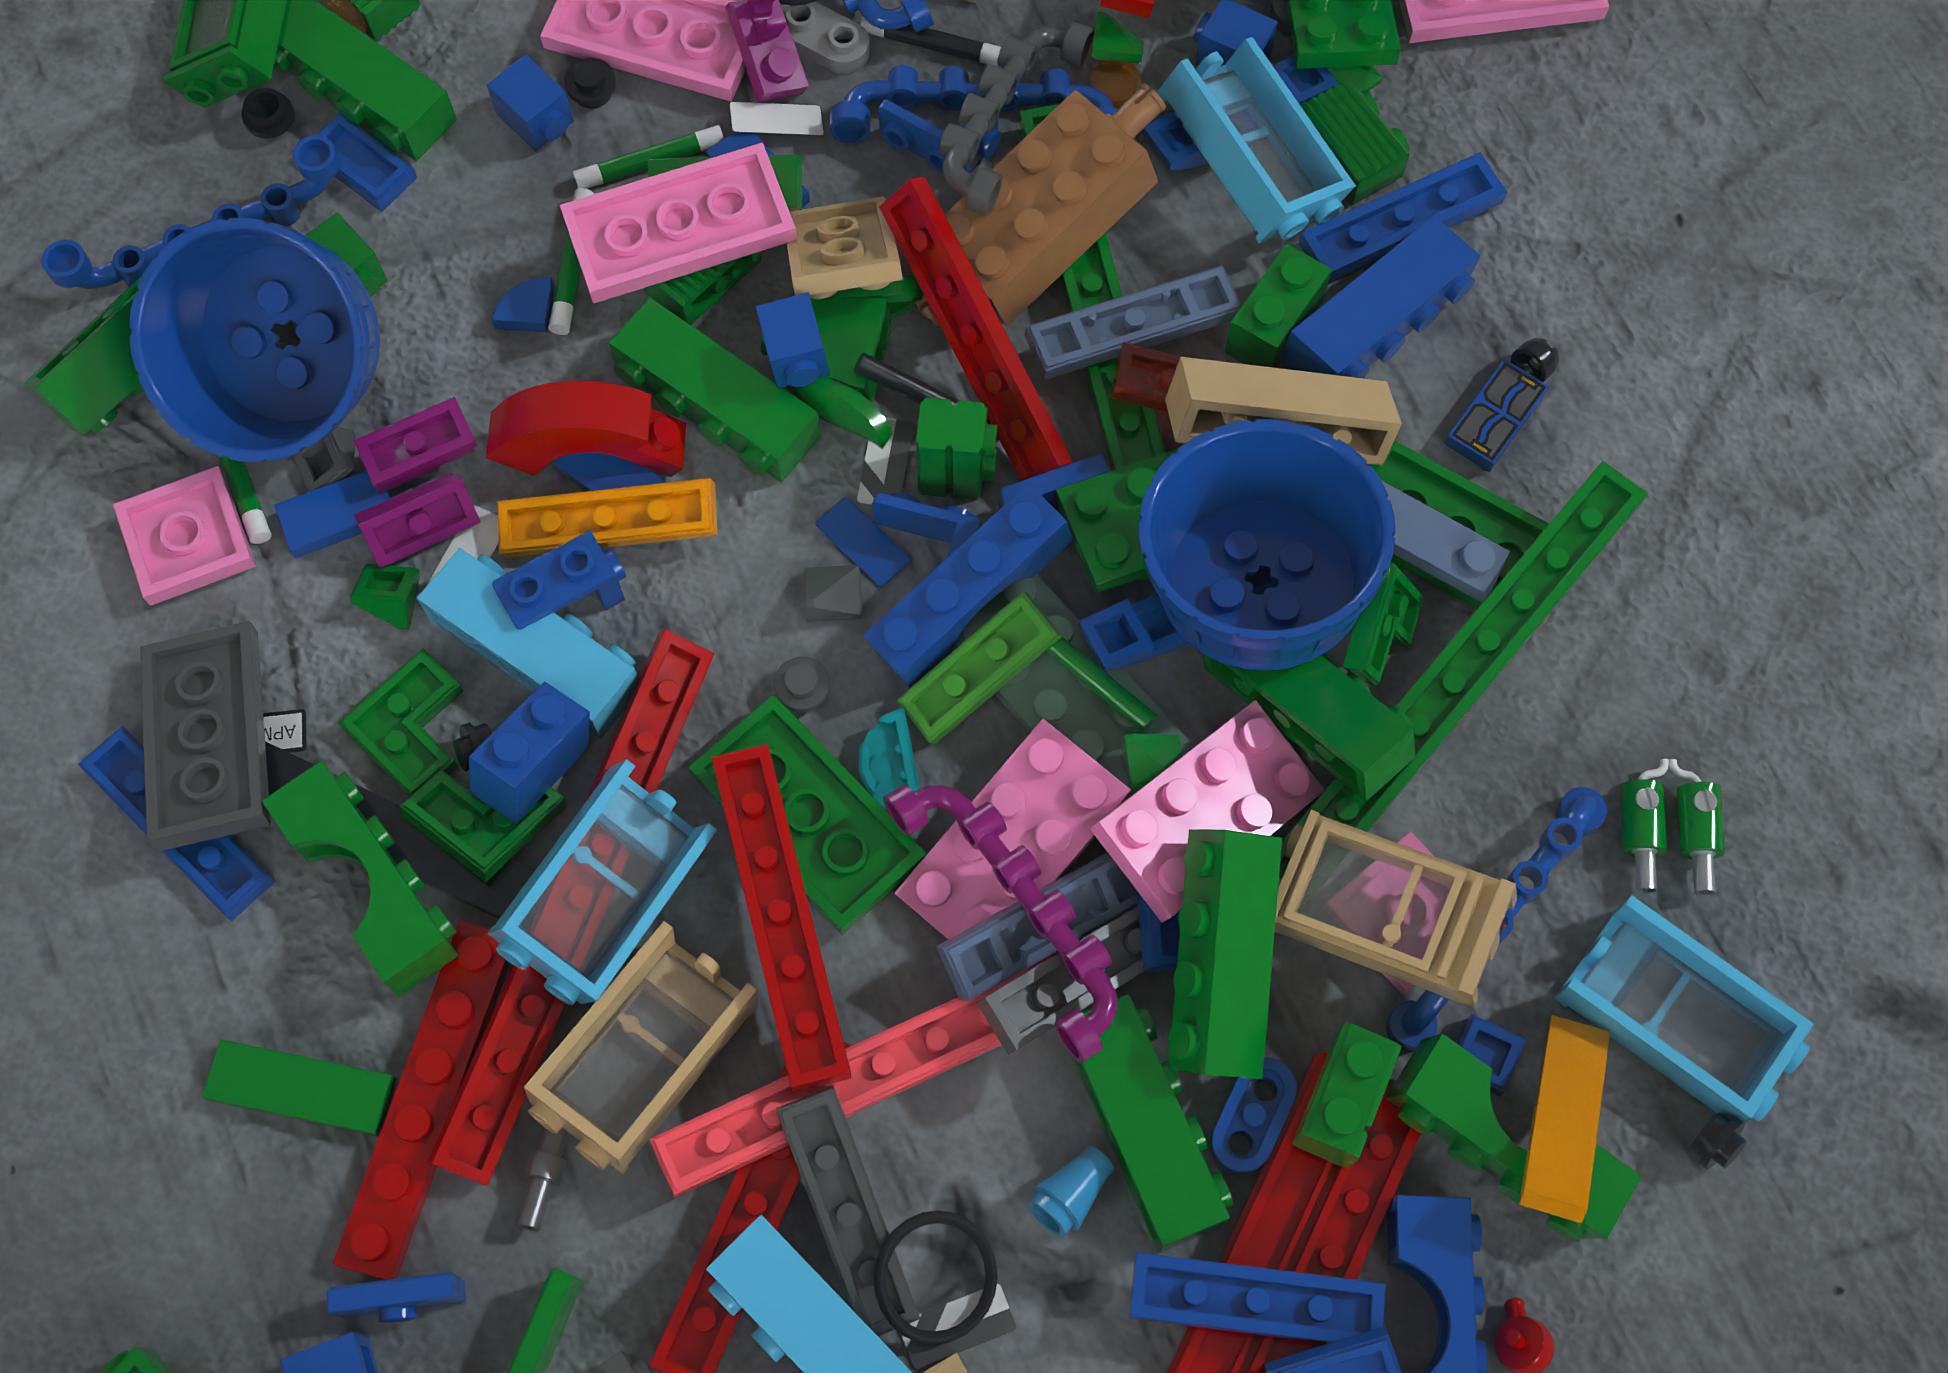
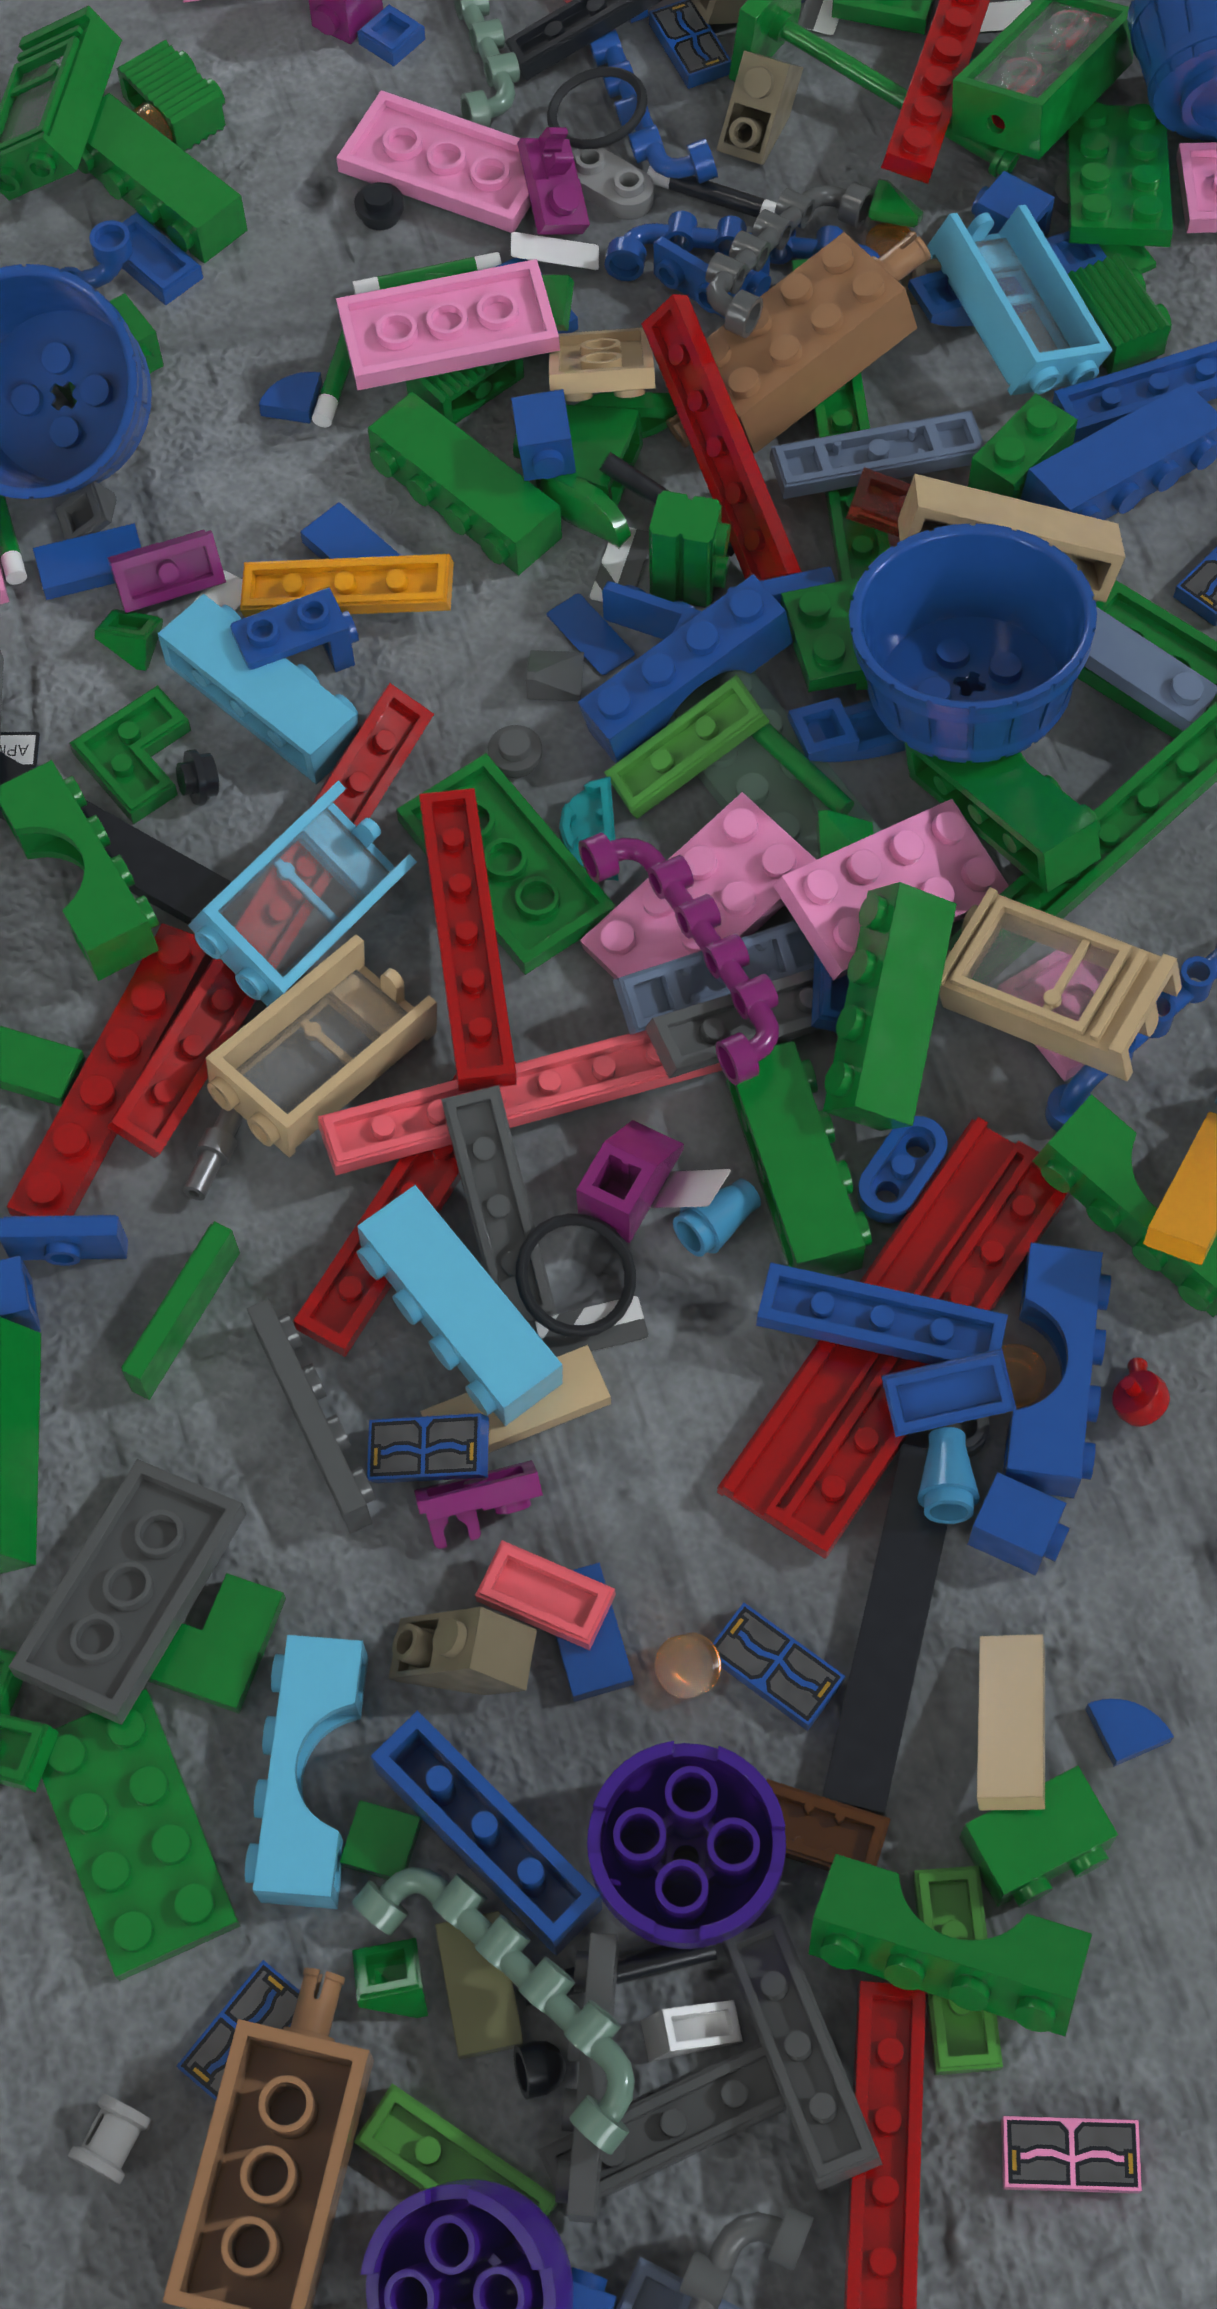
camera: 10 degrees right, 5 degrees down
black plate [241,88,295,139] -> none
magenta plate [354,397,477,494] -> none
green tile [400,770,566,883] -> none
blue brick [469,681,590,824] -> none
red arch [485,381,686,477] -> none
blue brick [487,55,574,152] -> none
green brick [1292,1022,1402,1169] -> none
green tile [1342,562,1424,686] -> none
blue tile [1457,1014,1526,1096] -> none
none -> magenta slope [576,1120,684,1243]
none -> white sticker [650,1169,731,1208]
none -> clear orange tile [1002,1344,1047,1407]

